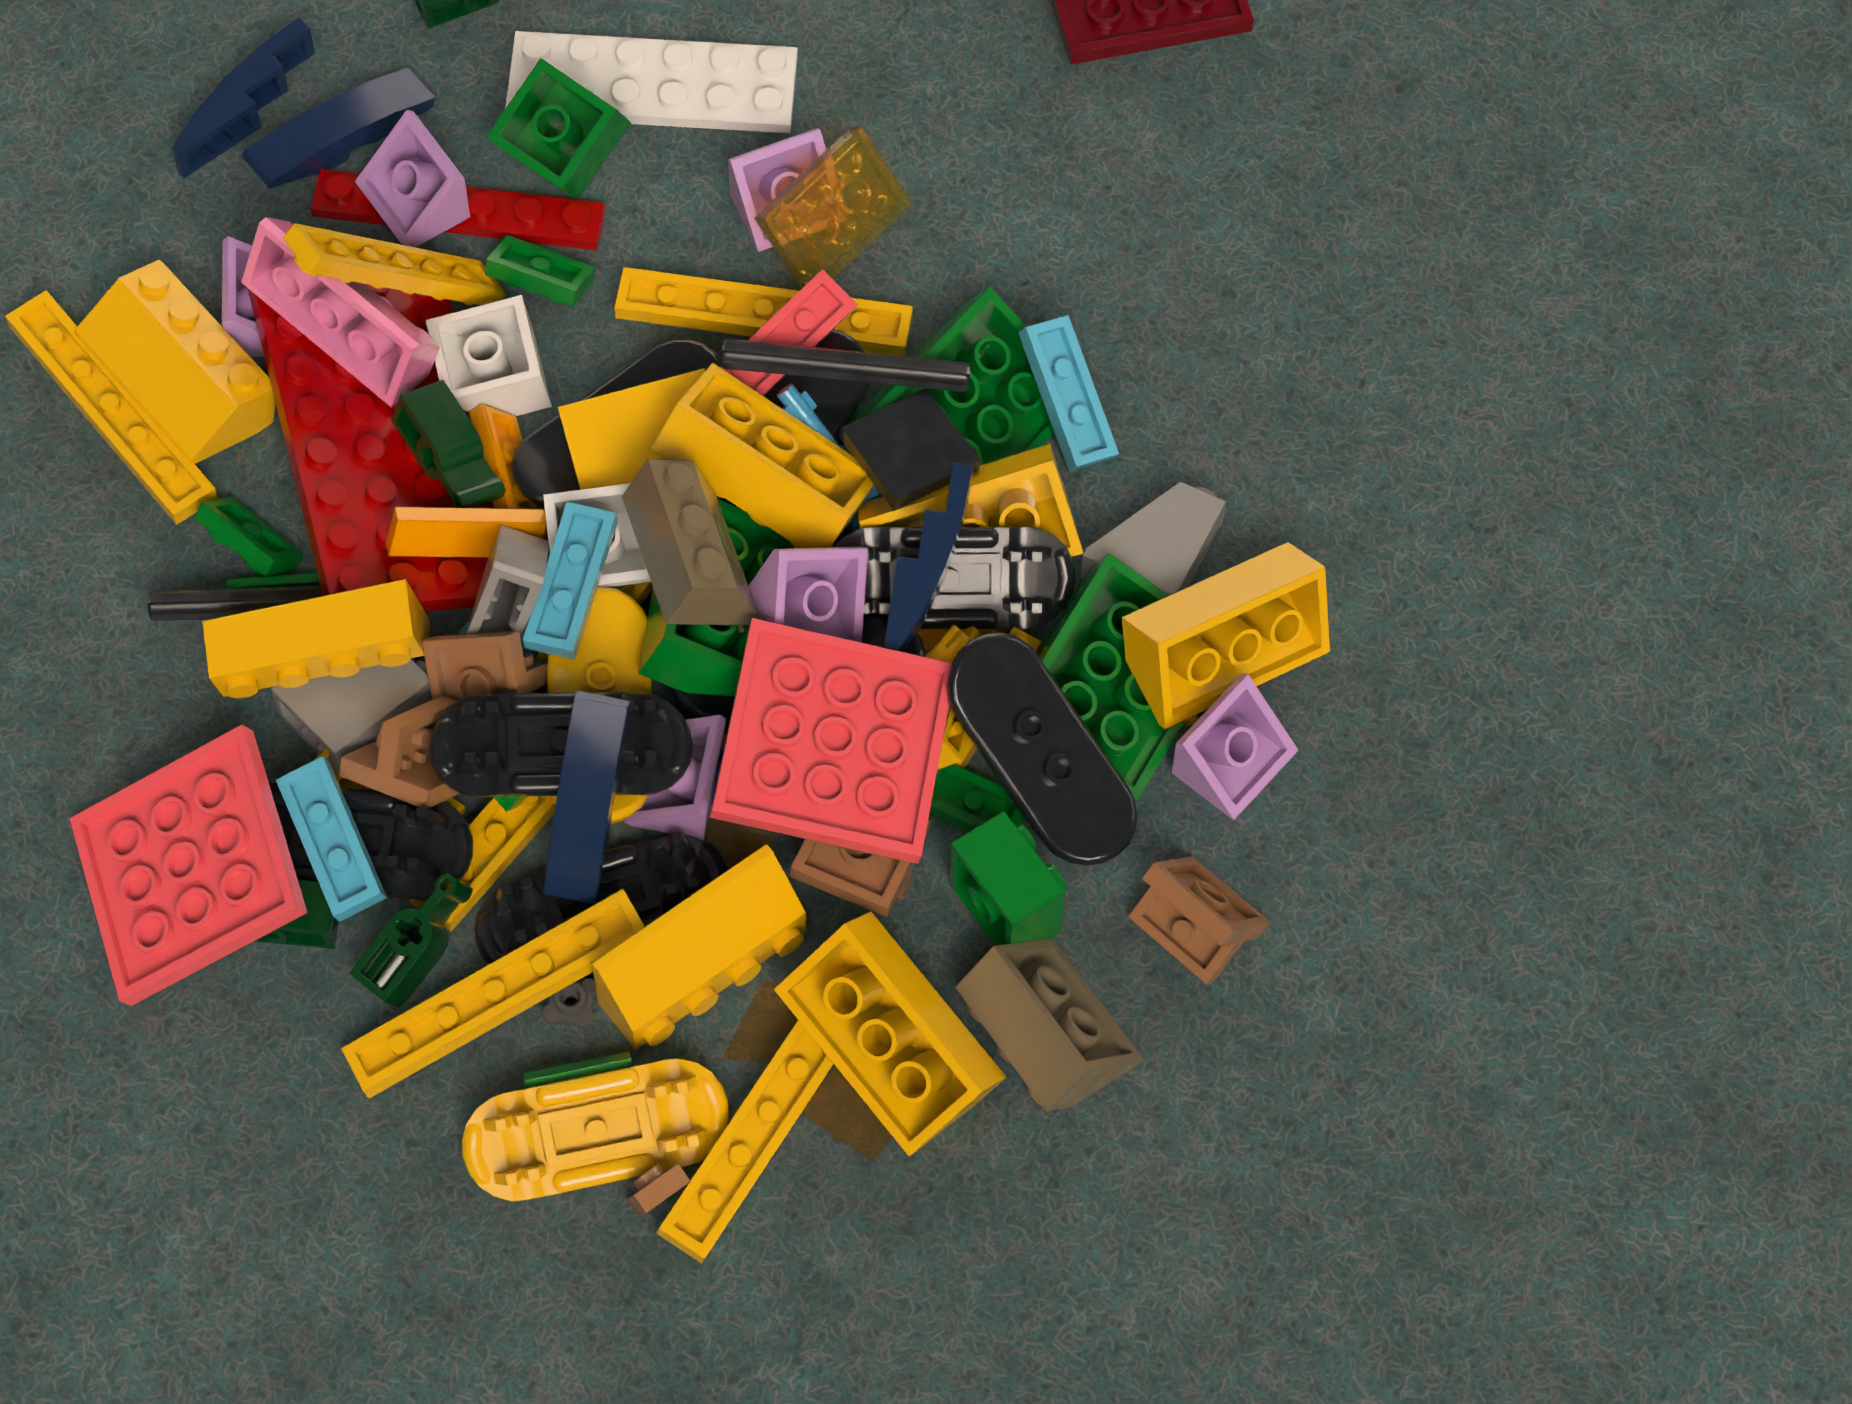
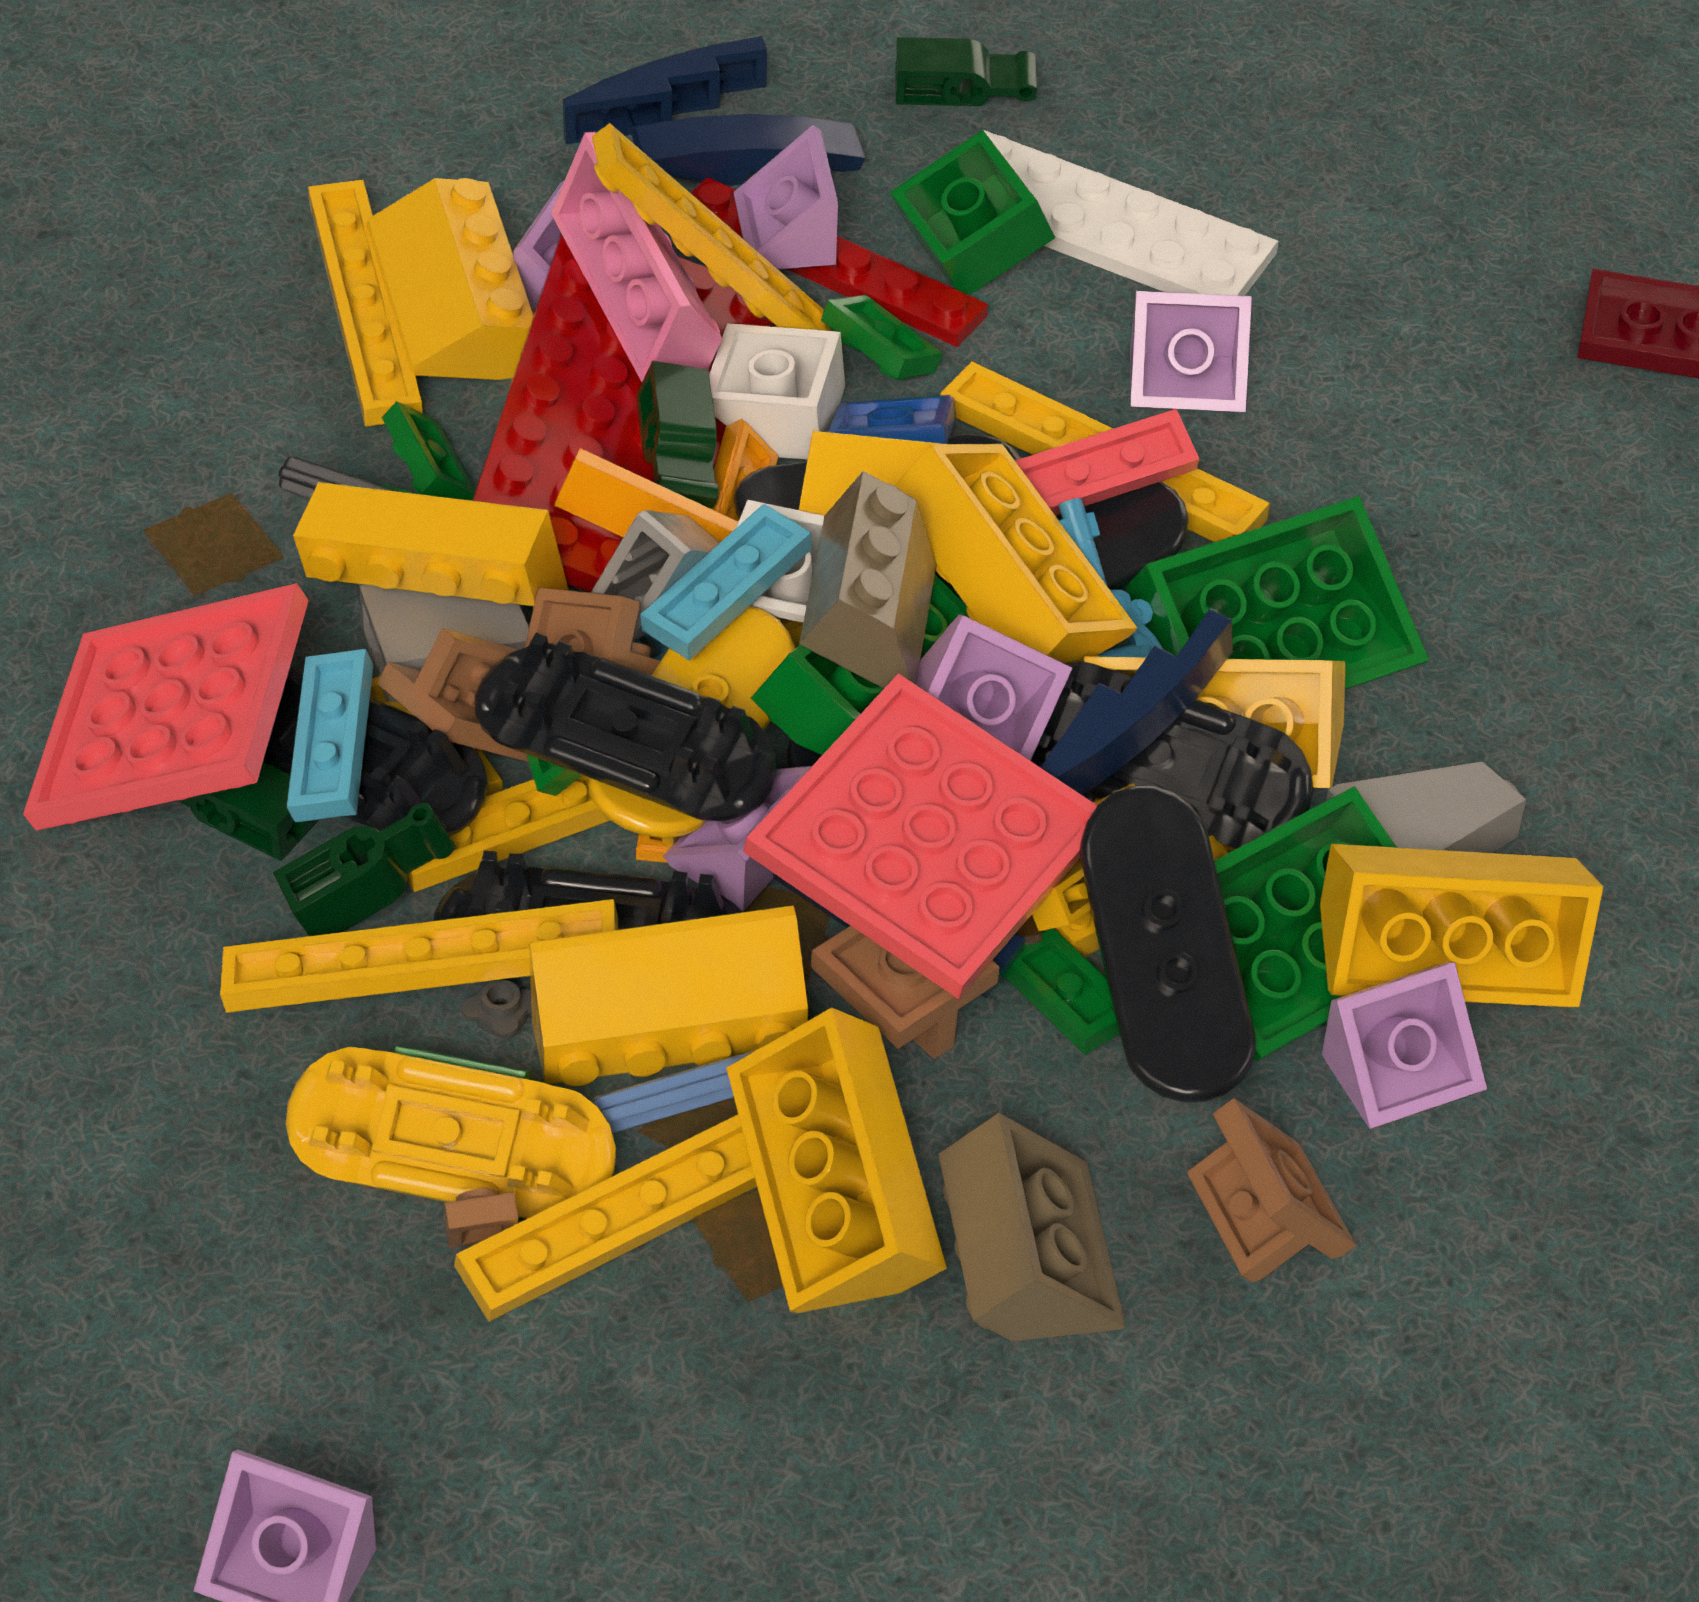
camera: 25 degrees right, 15 degrees down
dark blue slope [543,690,630,905] -> none
black axle [721,339,971,392] -> none
clear yellow plate [754,127,912,288] -> none
black tile [840,388,981,510] -> none
green brick [950,811,1067,946] -> none
medium azure plate [1018,315,1119,472] -> none
none -> clear orange piece [144,493,283,596]
none -> medium blue axle [592,1049,758,1133]
none -> blue tile [828,395,956,444]

